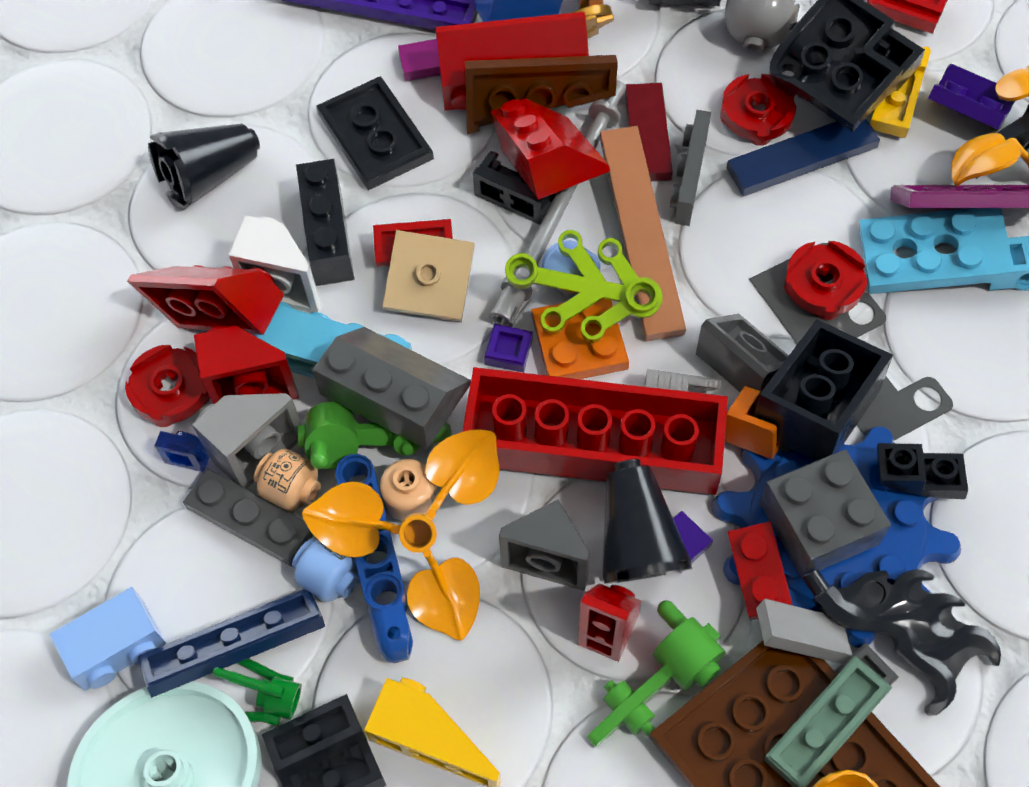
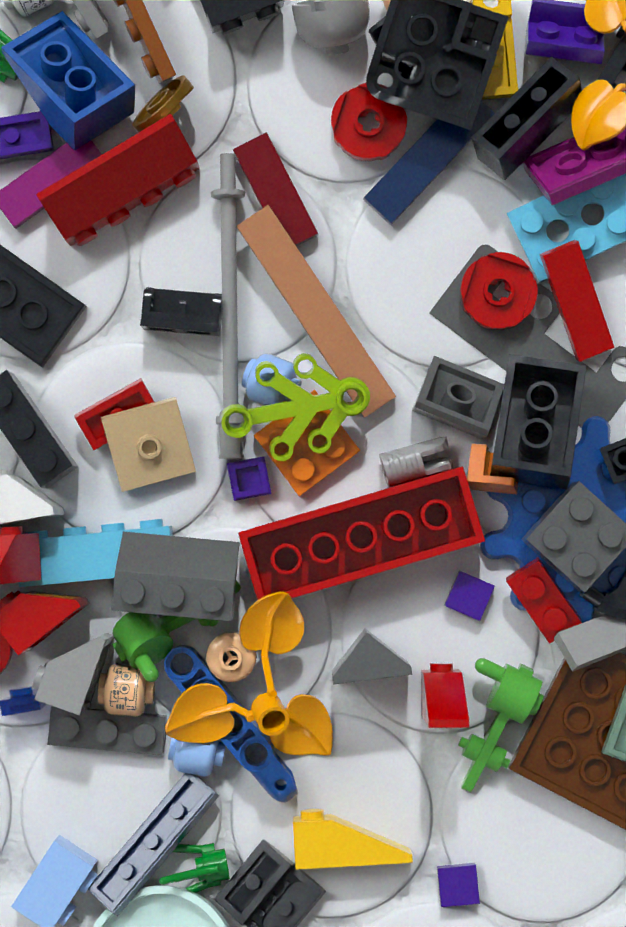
camera: 25 degrees left, 25 degrees up
reddish brown wing [465,55,618,134] -> none
red slope [491,98,610,200] -> none
black cone [602,459,692,584] -> none
dark grey plate [670,110,711,226] -> none
none -> black brick [471,56,582,180]
none -> red tile [539,240,615,362]

